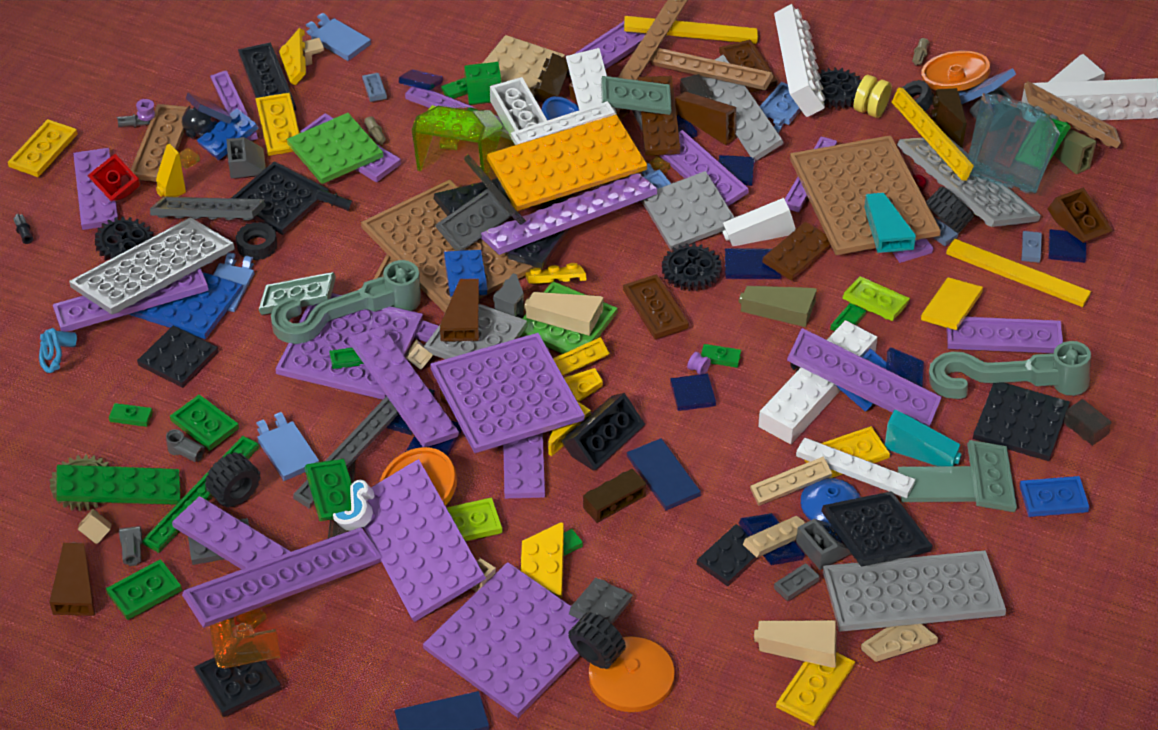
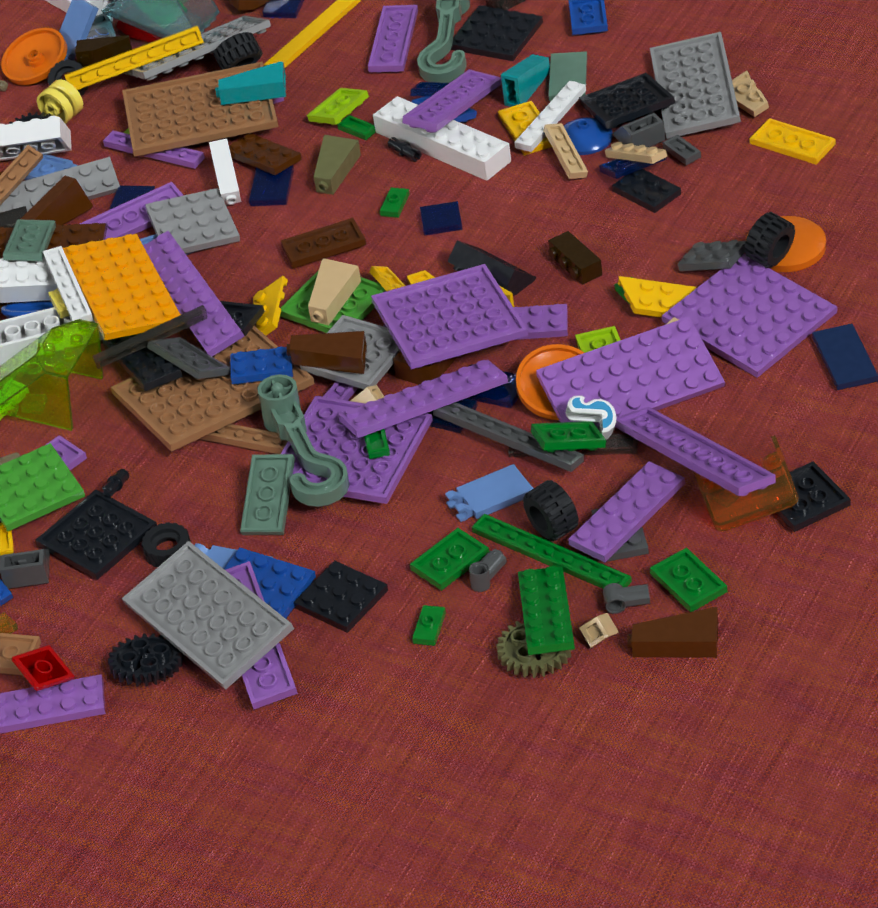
camera: 80 degrees left, 5 degrees down
black axle [13,214,34,244] -> none
dark azure piece [39,328,77,373] -> none
dark grey plate [150,197,265,220] -> none
yellow slope [156,144,186,197] -> none
dark grey slope [493,273,524,319] -> none
dark blue tile [627,438,701,511] -> none
black gear [662,243,722,291] -> none
medium lavender wheel [687,352,711,375] -> none
tan slope [754,621,837,667] -> none
yellow tile [921,277,983,330] -> none
sand green tile [967,440,1017,512] -> none
sand blue plate [1021,231,1041,263] -> none

